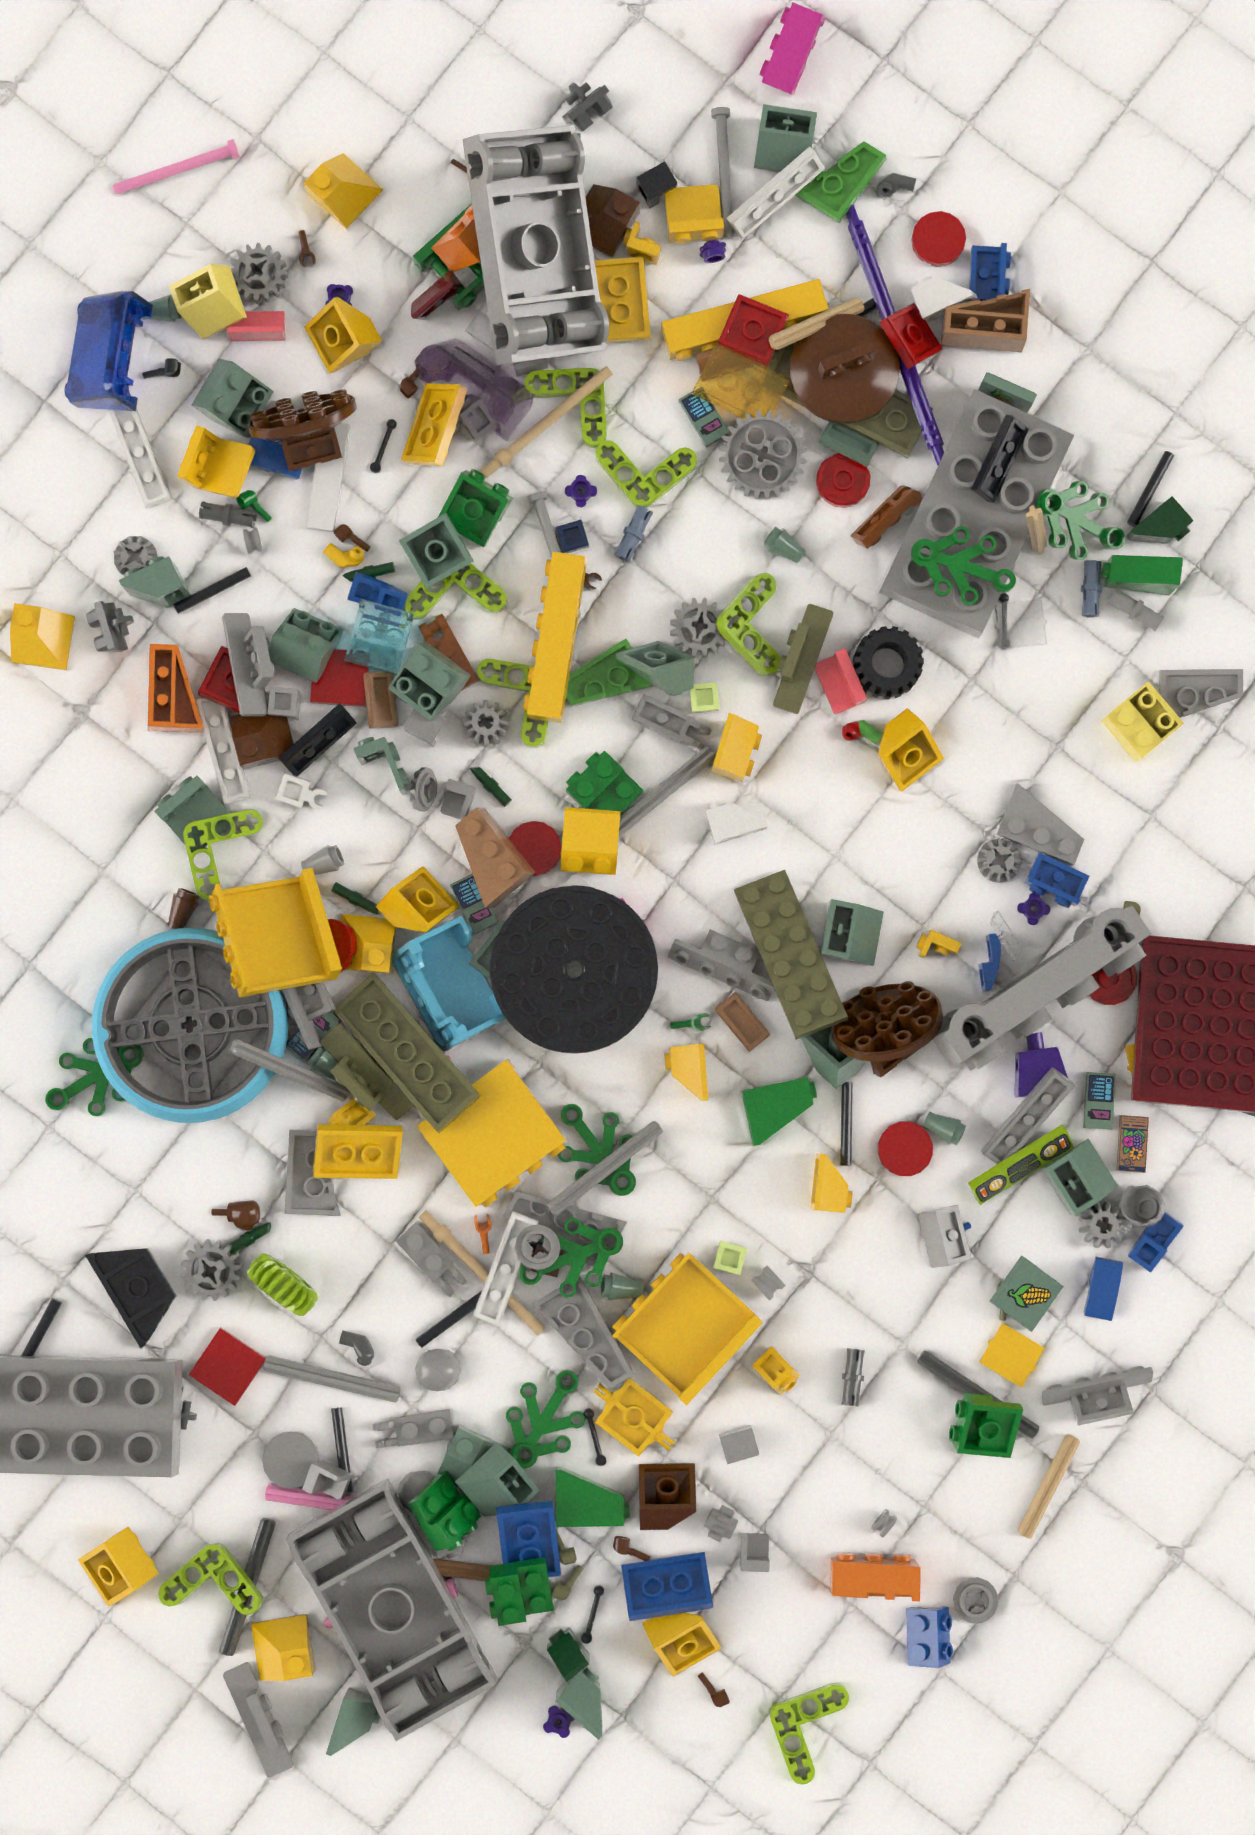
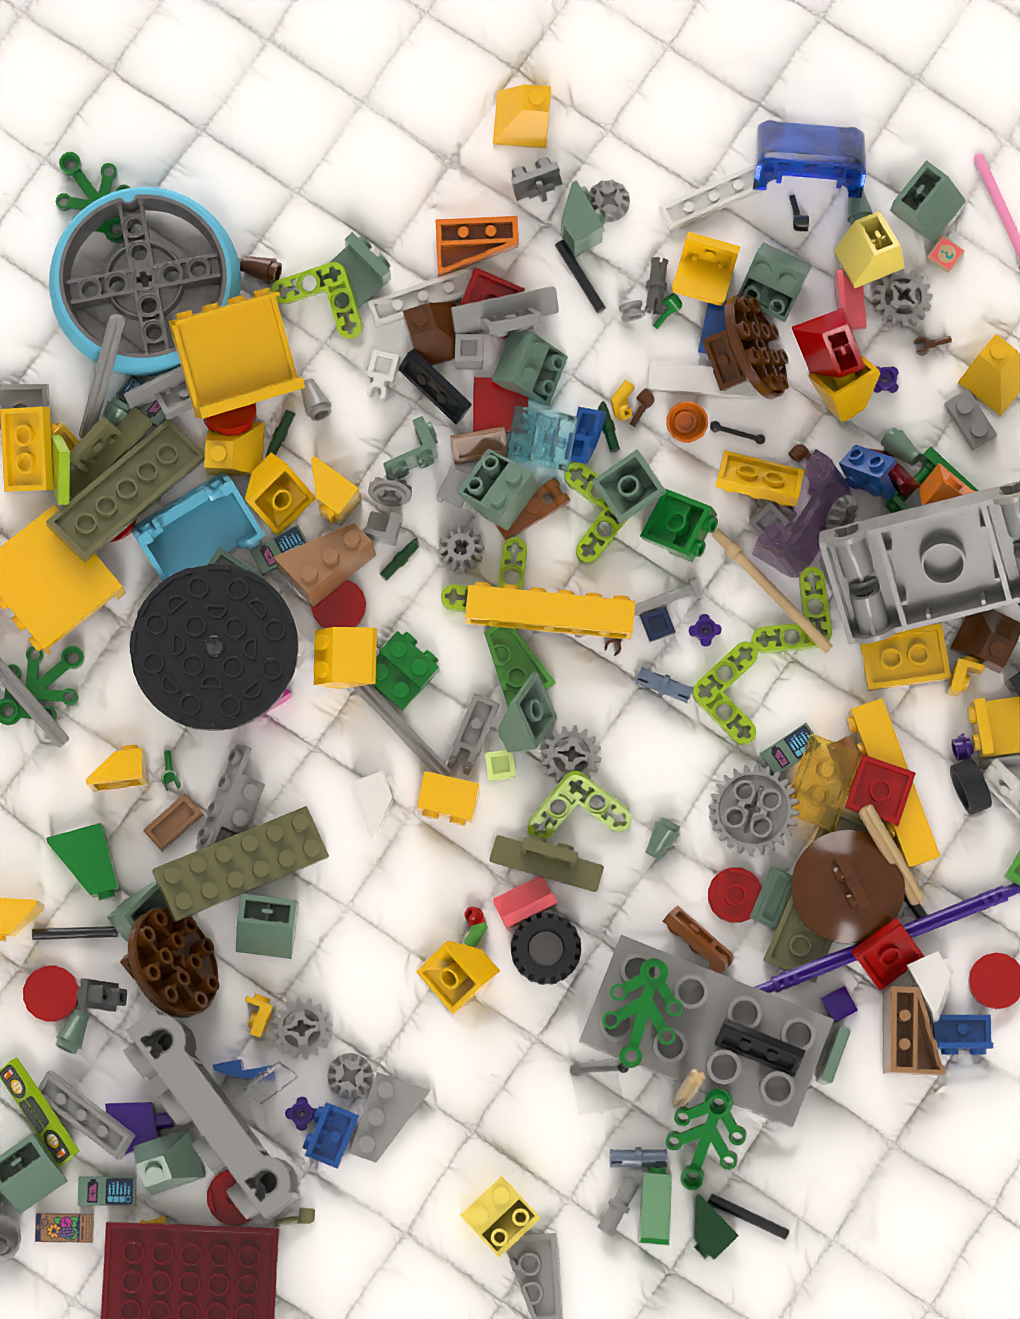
camera: 90 degrees right, 5 degrees down
none -> lime tile [51,435,70,505]
none -> dark grey hips [76,978,128,1012]
none -> sand green slope [133,1128,206,1195]
none -> light grey gear [271,998,333,1060]
none -> yellow slope [311,456,361,526]
none -> orange hair [666,401,708,443]
none -> red slope [792,308,865,378]
none -> dark purple slope [820,986,858,1024]
none -> light grey gear [826,494,858,530]
none -> blue bracket [839,445,897,500]
none -> sand green cone [881,428,922,466]
none -> sand green slope [890,160,966,243]
none -> tile [926,235,965,275]
none -> light grey plate [944,389,998,450]
none -> black tyre [950,758,992,815]

